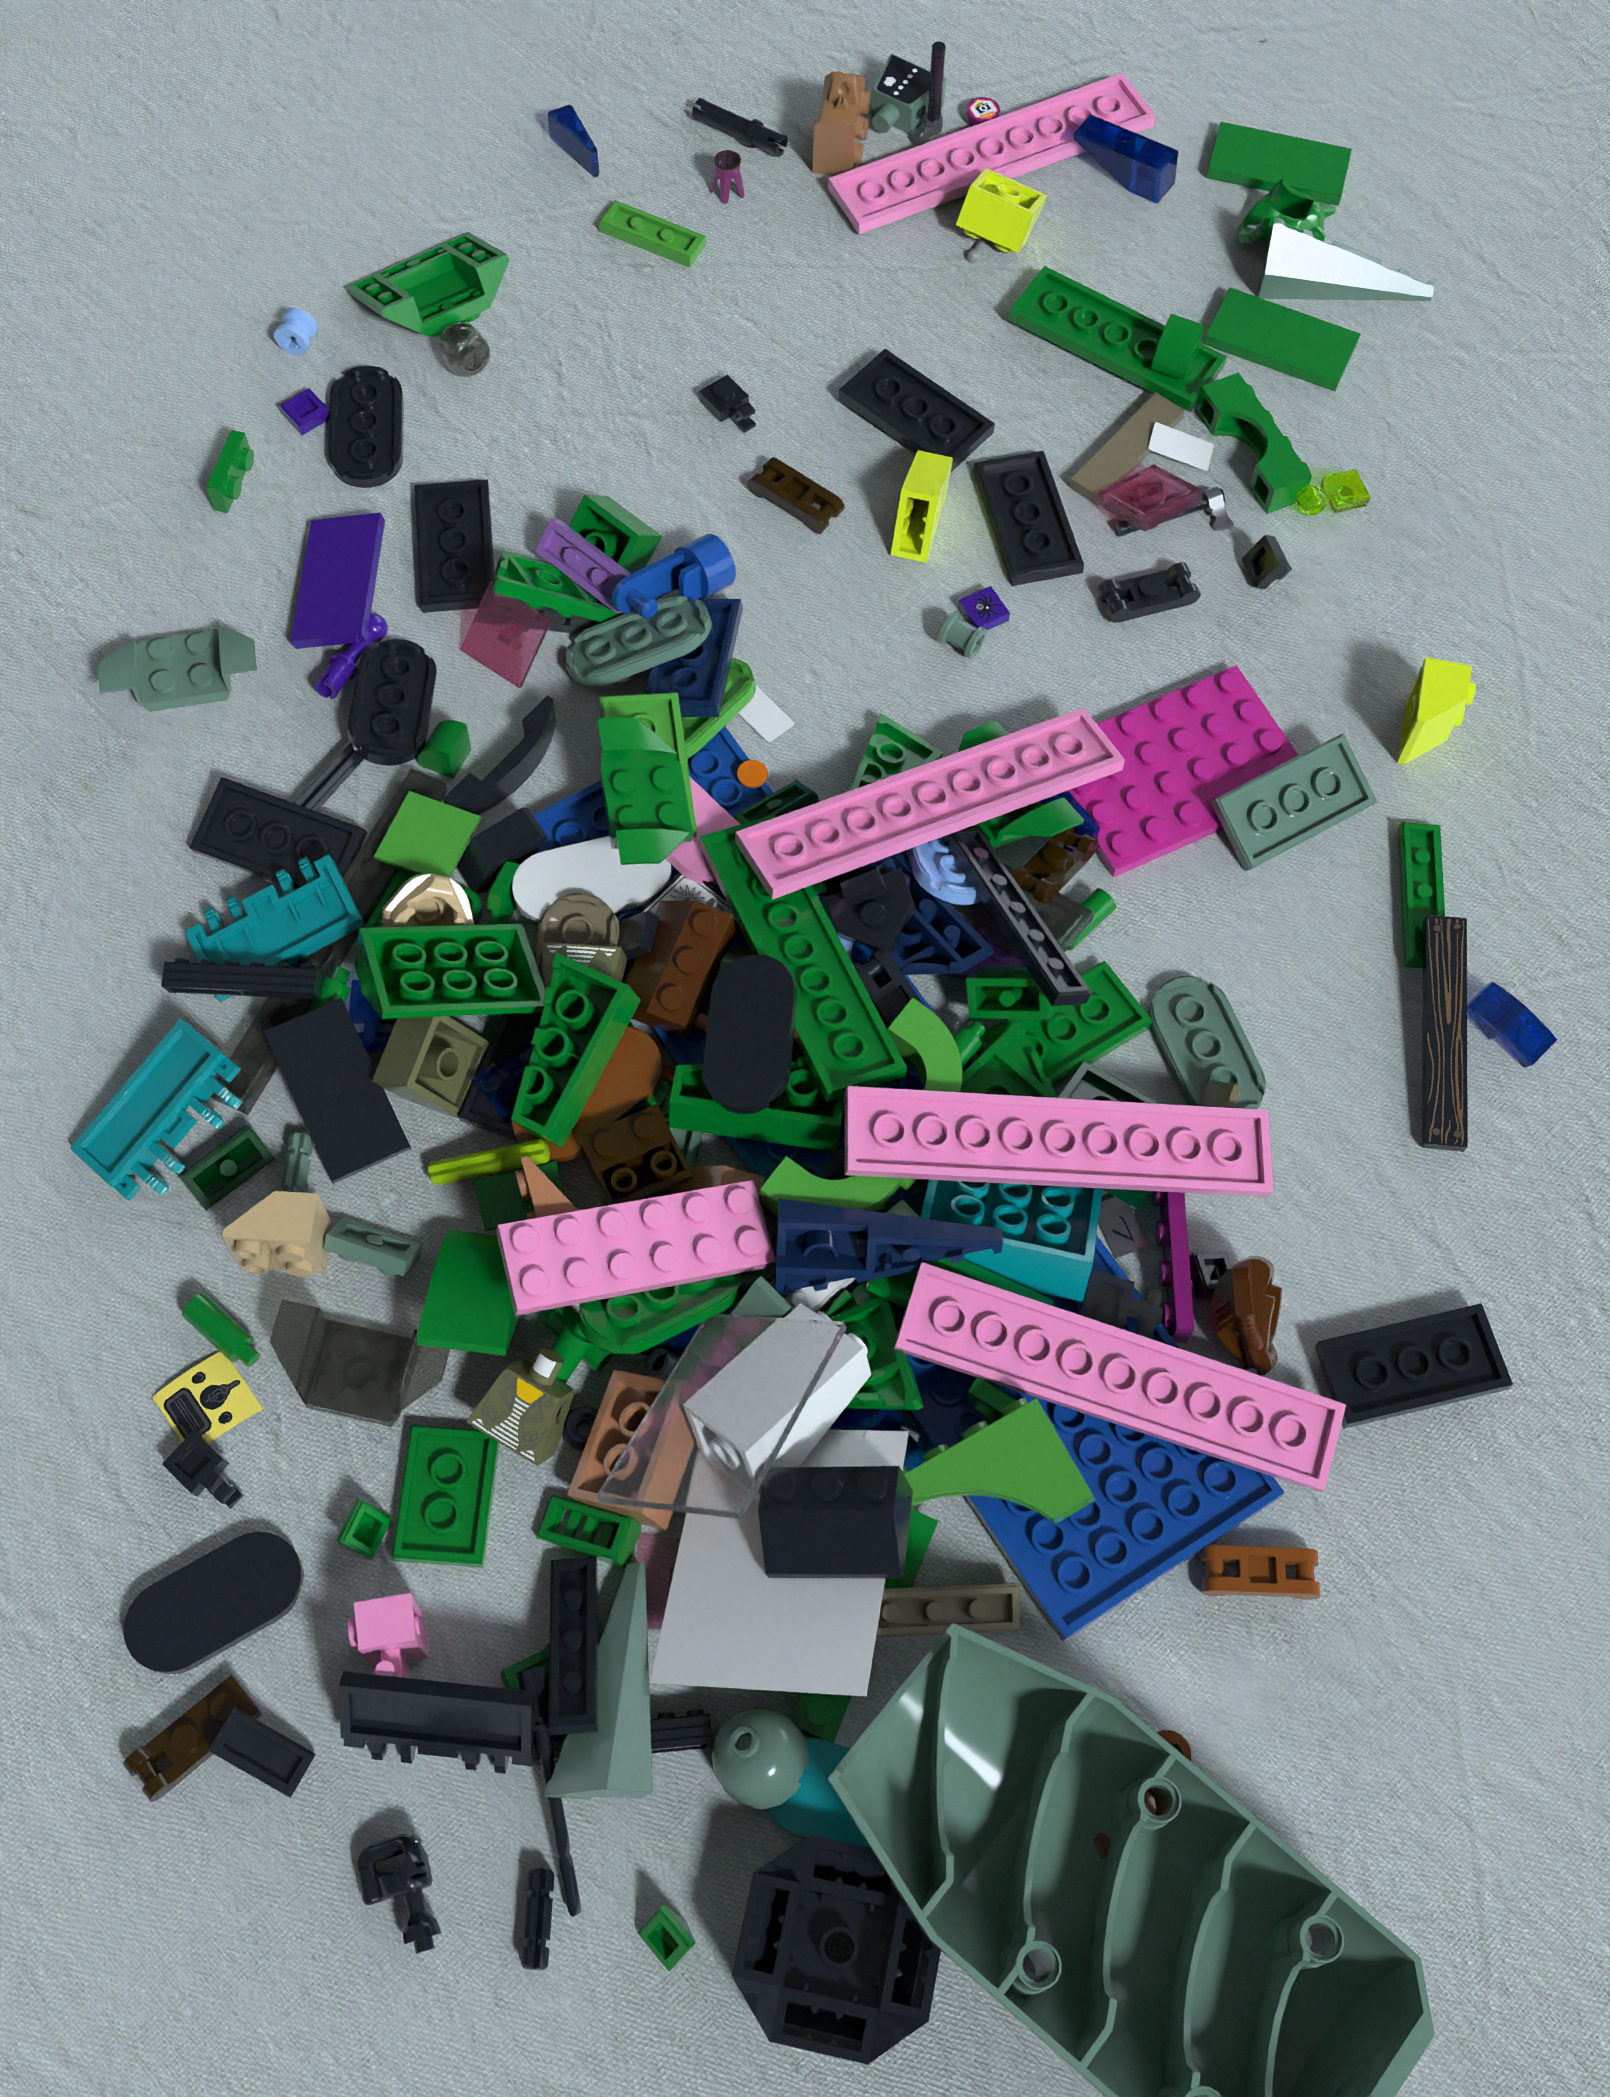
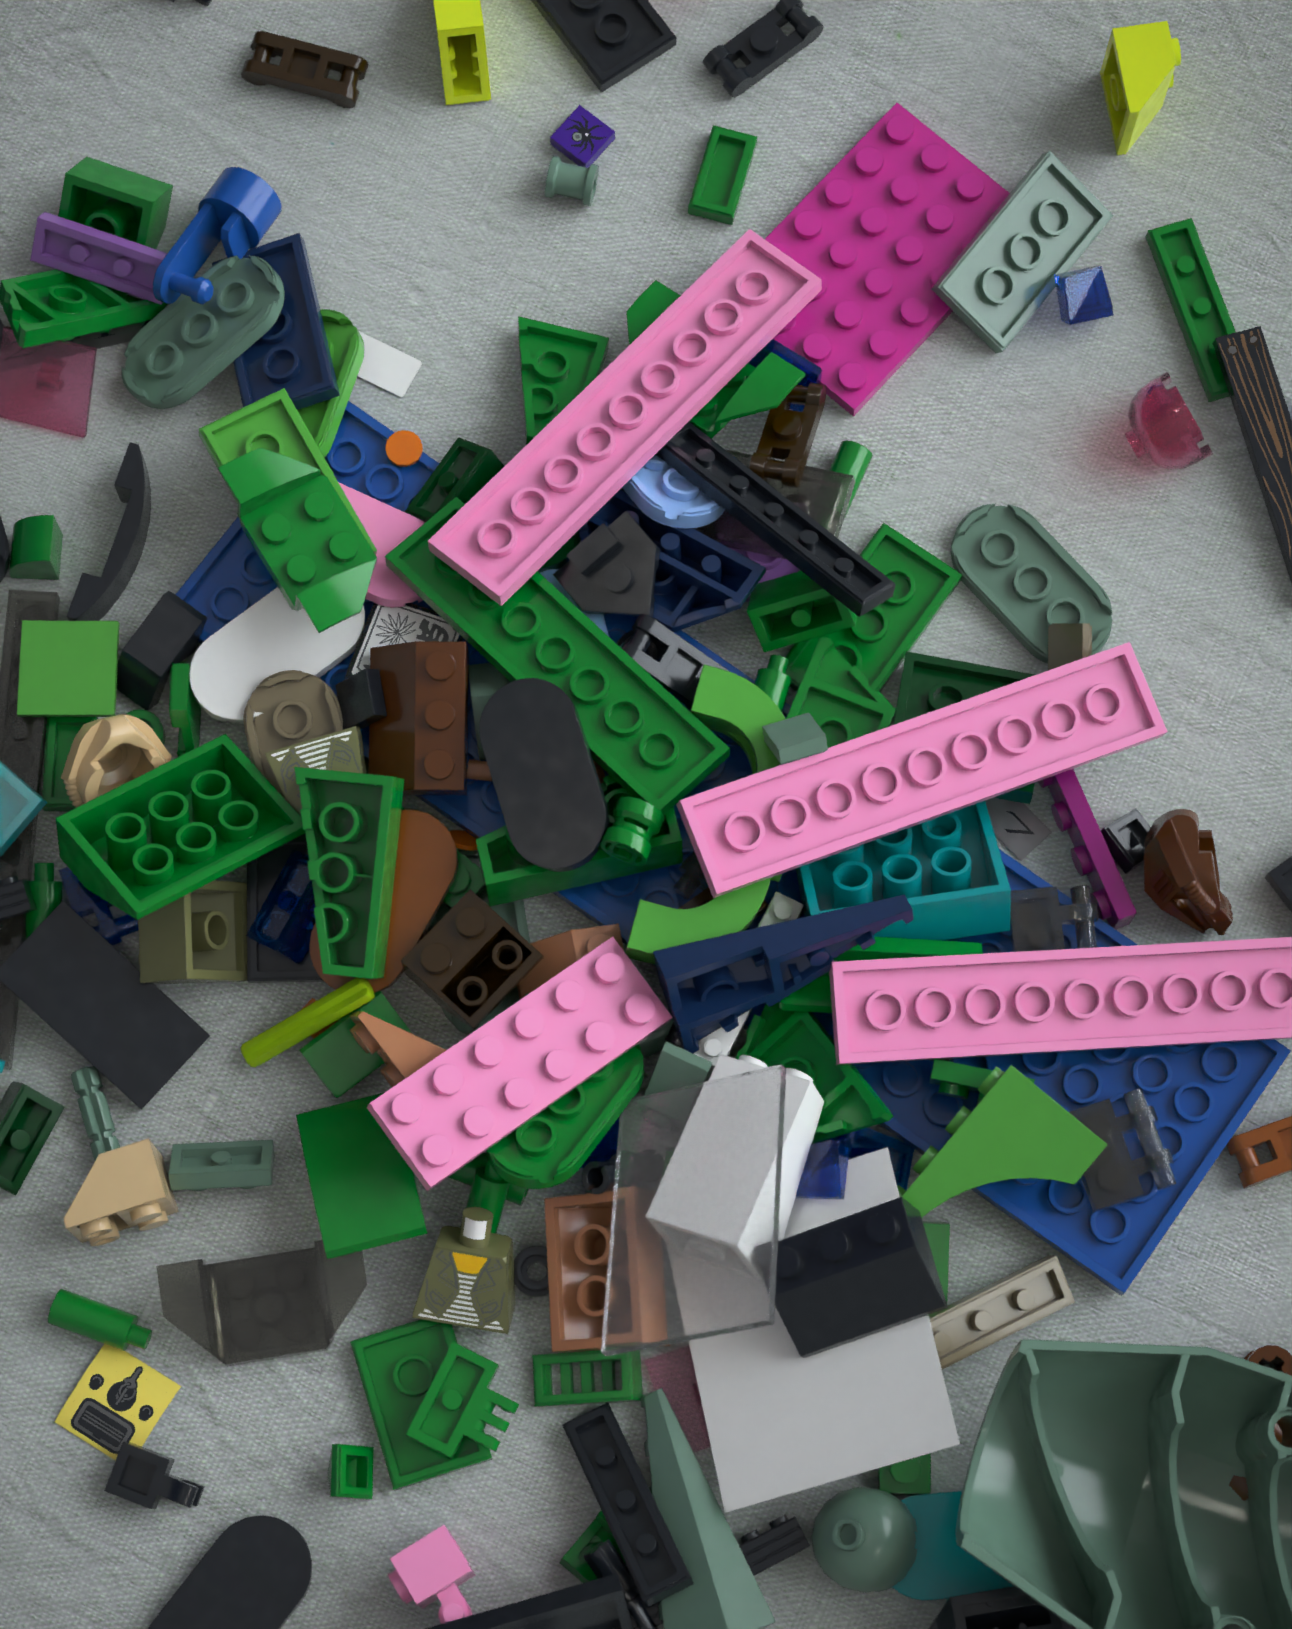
camera: 20 degrees left, 10 degrees up
none -> green hinge [405,1342,519,1459]
none -> green wheel [600,797,665,865]
none -> green tile [688,125,757,225]
none -> sand green tile [762,712,828,764]
none -> clear blue slope [796,1140,849,1199]
none -> clear blue slope [1054,265,1114,325]
none -> clear smoke plate [1069,1088,1177,1213]
none -> clear pink cylinder [1124,371,1213,470]

